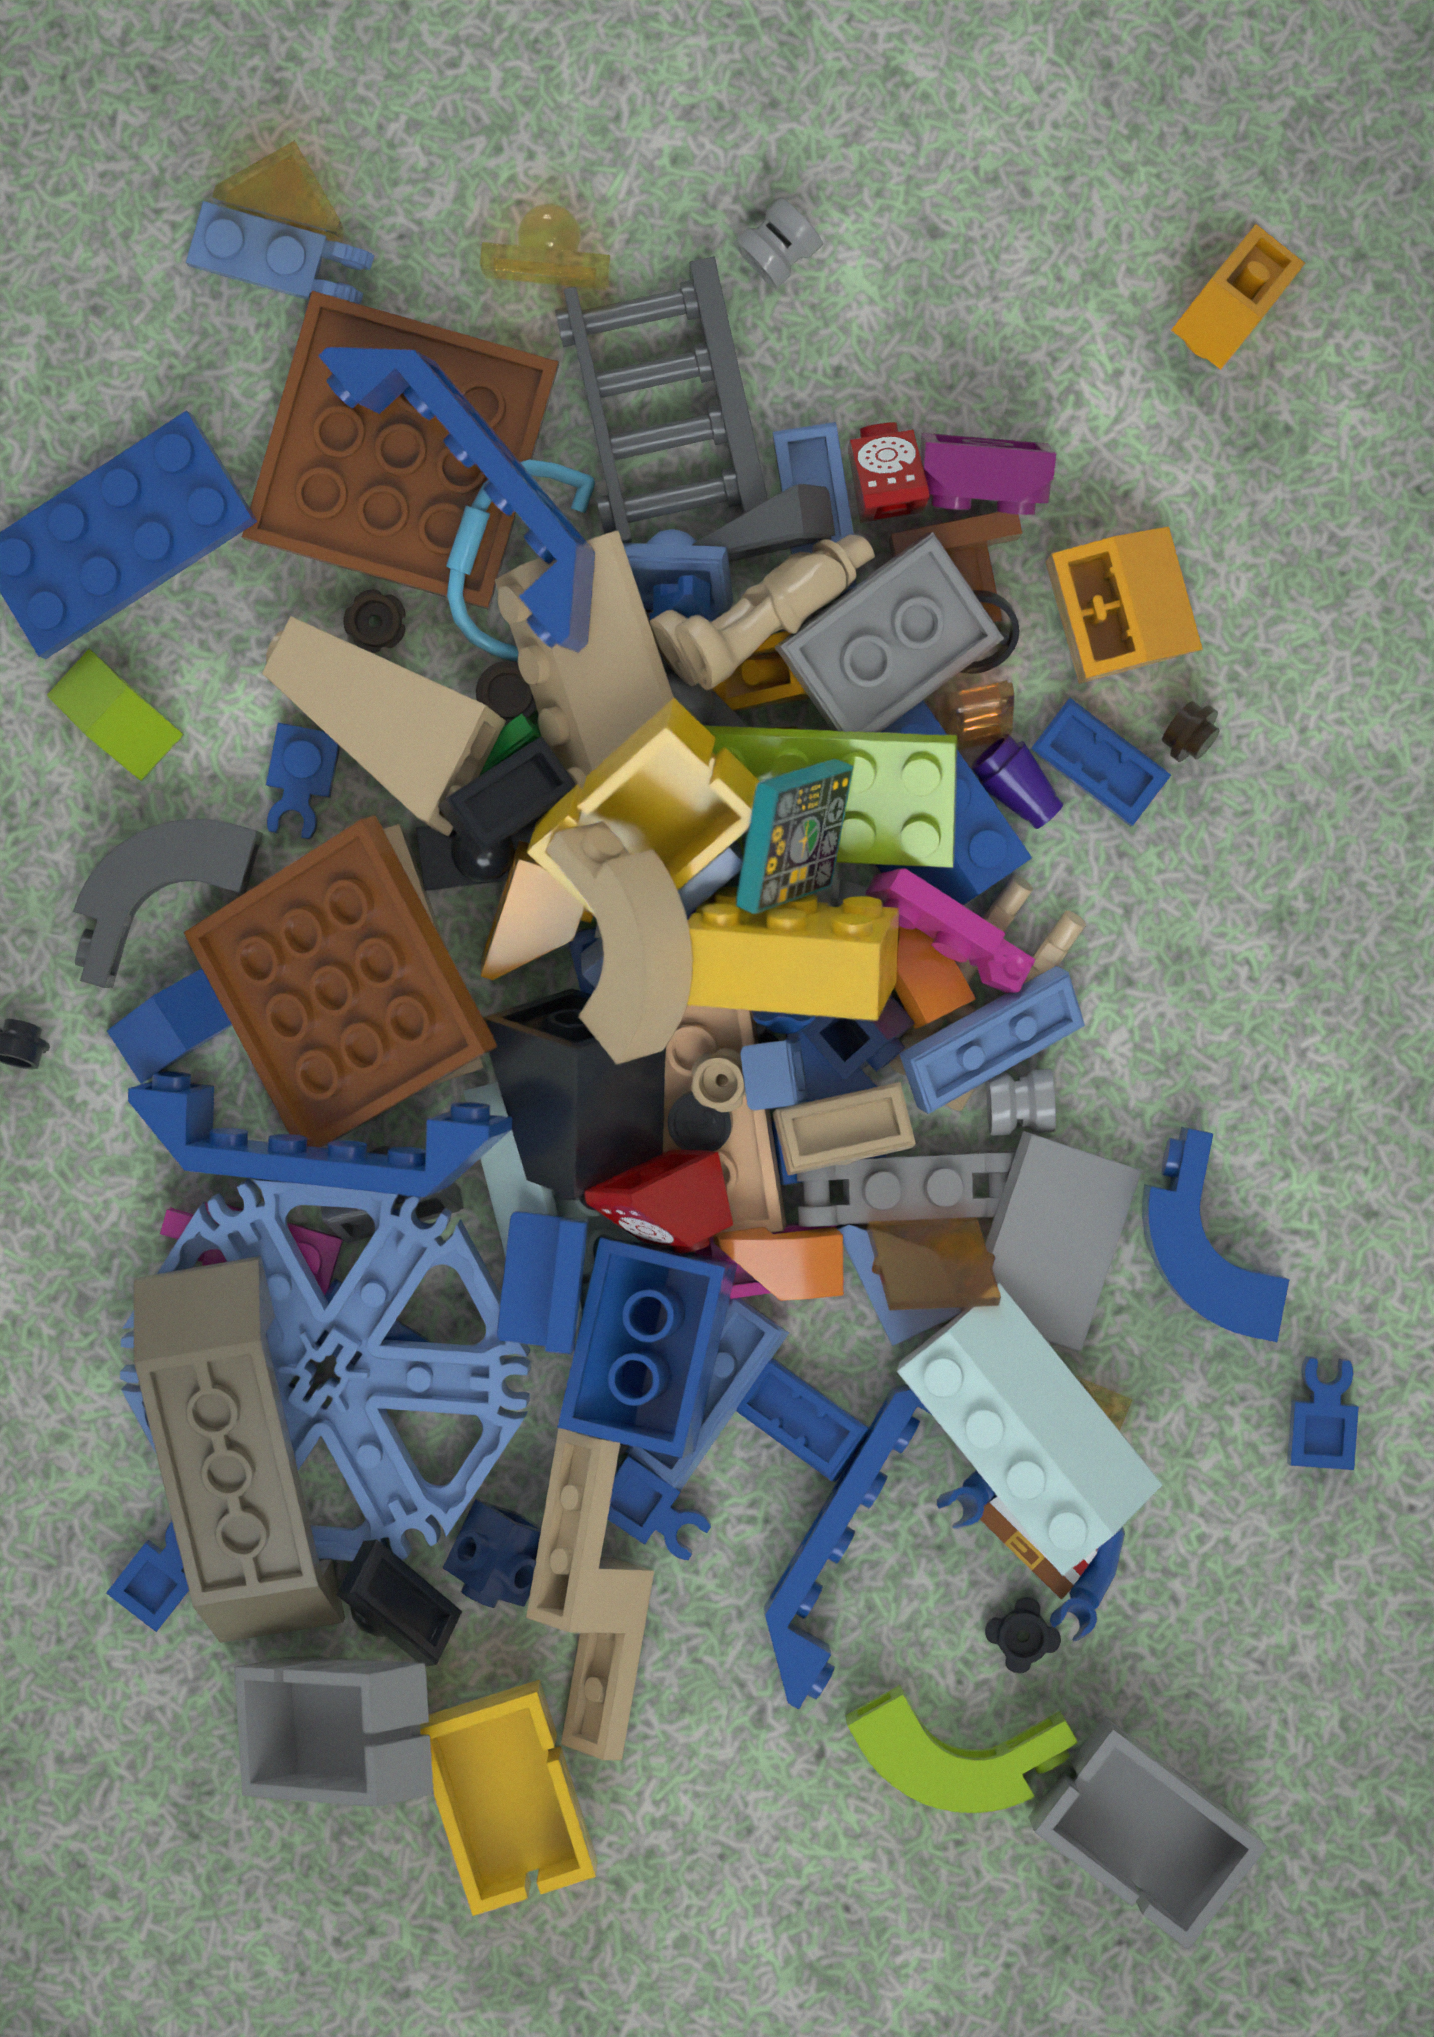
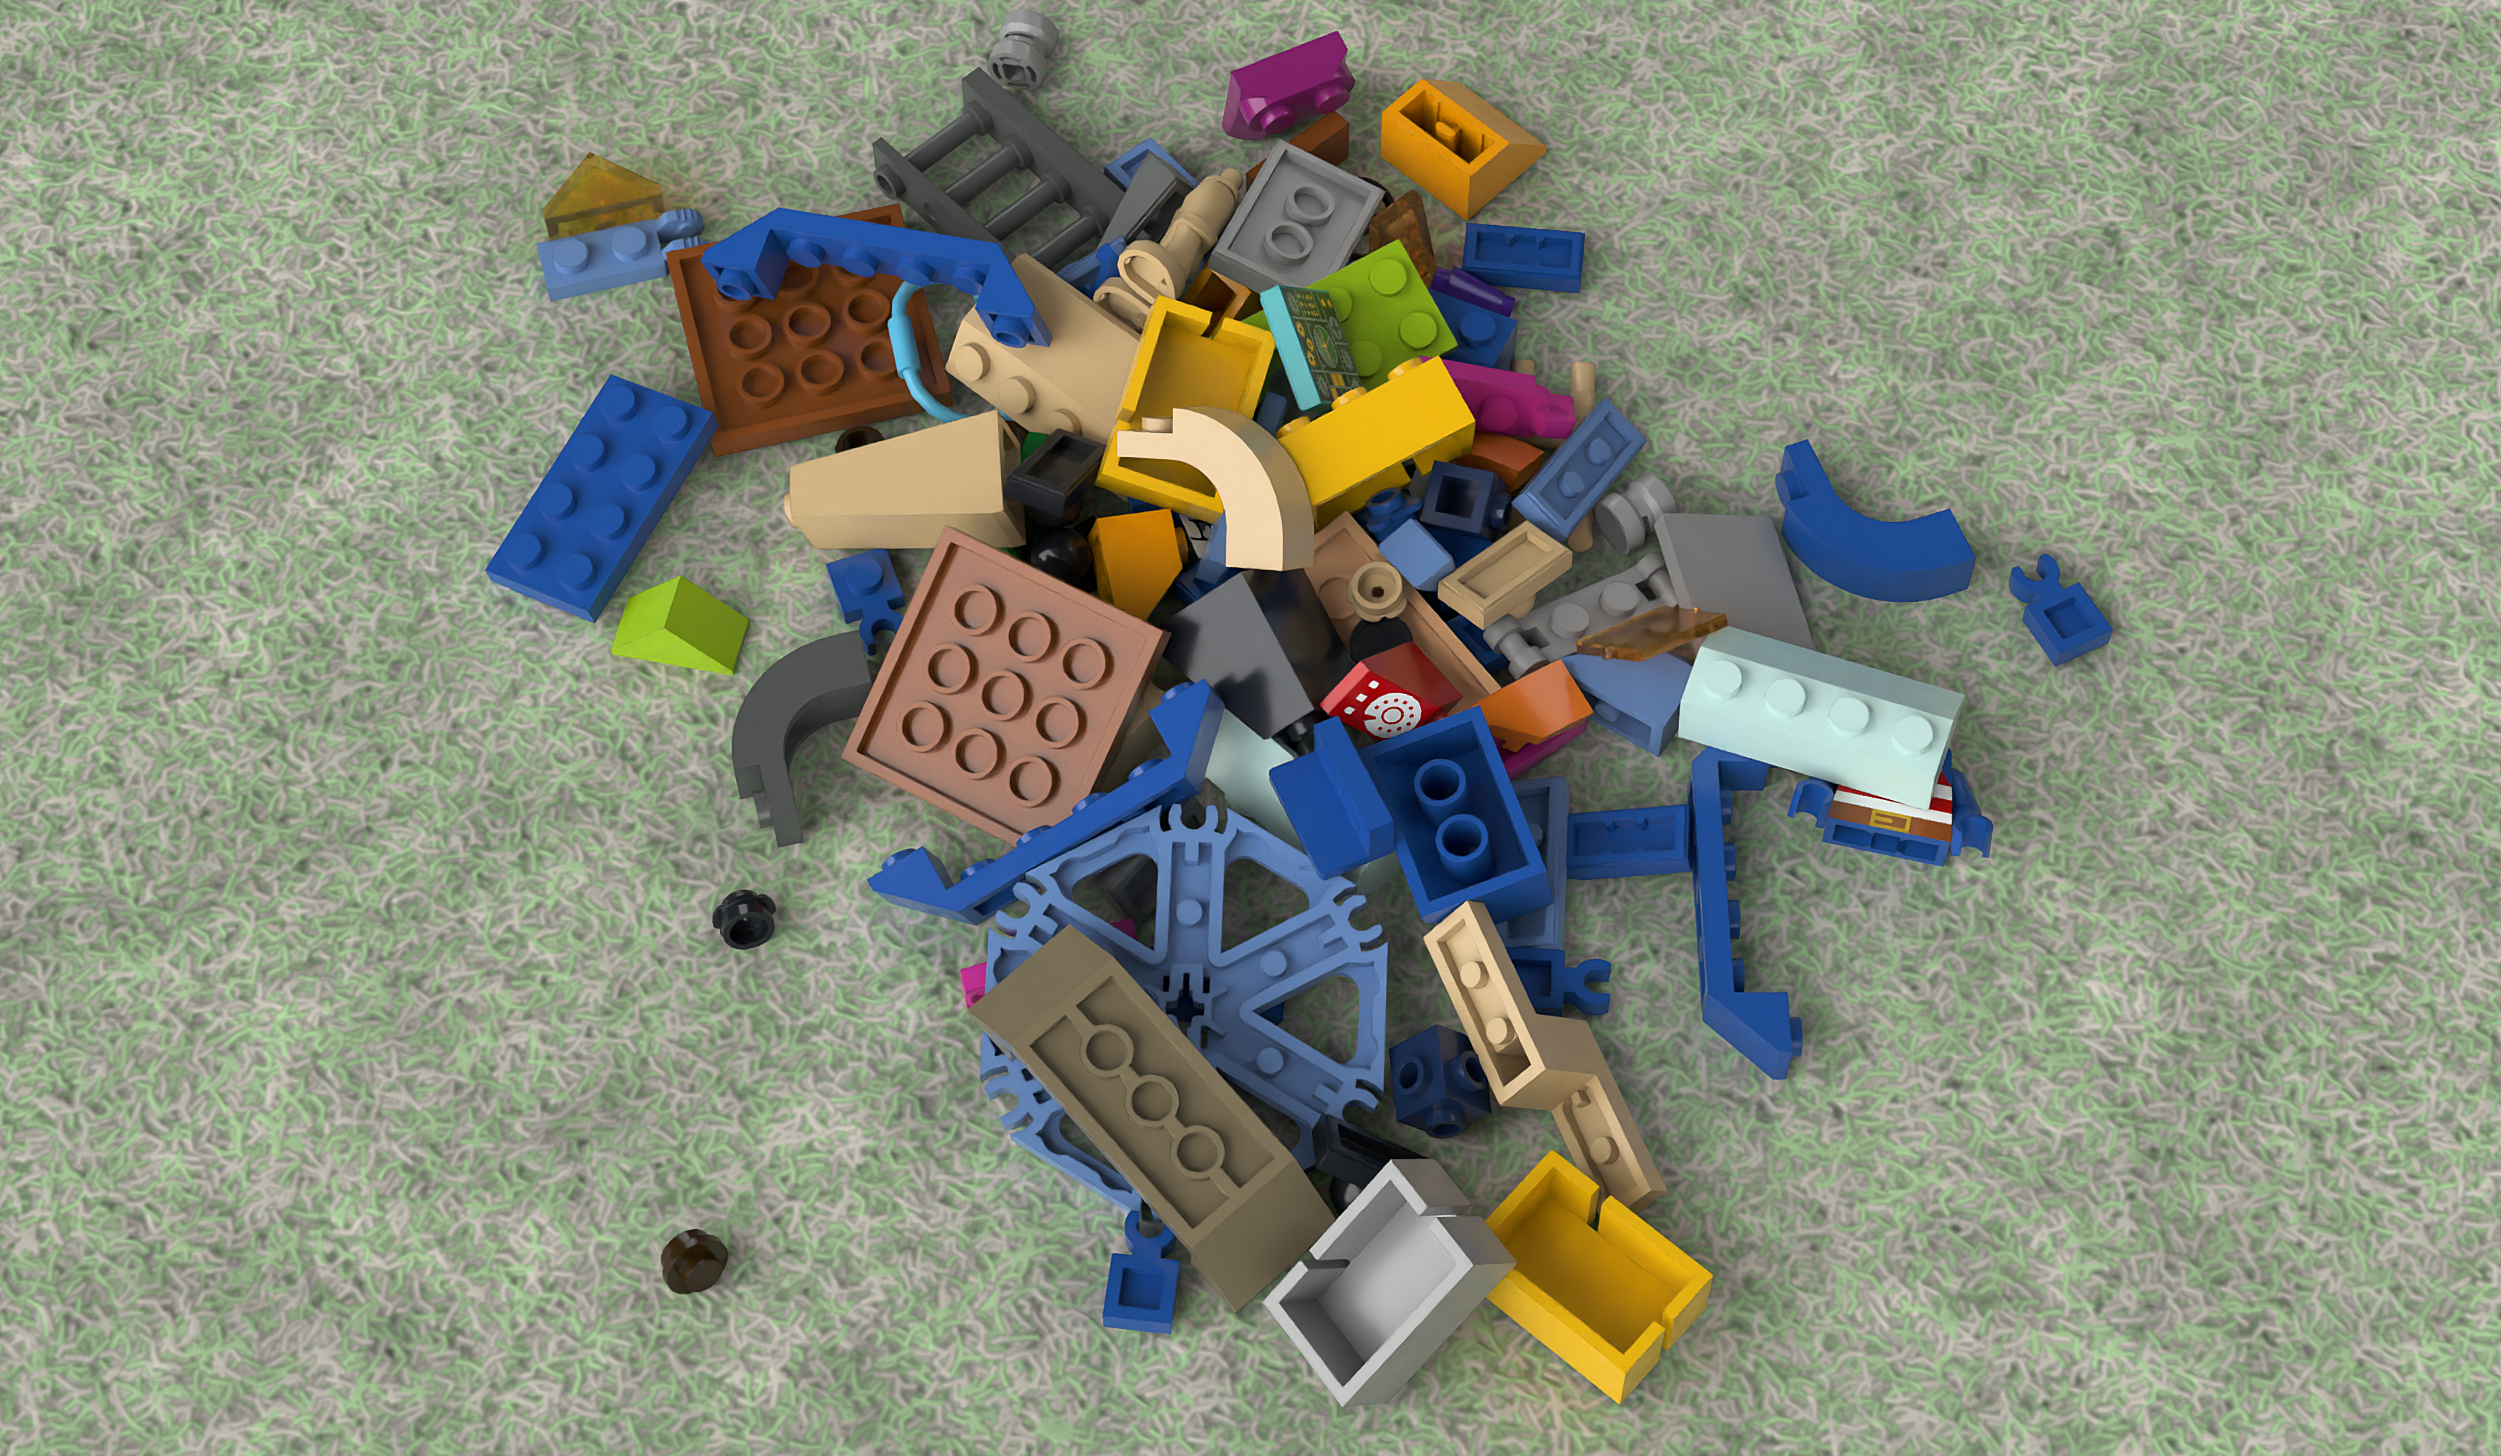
camera: 30 degrees left, 30 degrees down
blue slope [107,968,232,1084] -> none
clear yellow tile [480,203,611,291] -> none
lime arch [845,1685,1078,1813] -> none
red slope [848,422,930,523] -> none
black plate [985,1597,1061,1674] -> none
light grey piece [1028,1716,1267,1950] -> none
dark brown plate [1162,701,1220,762] -> none

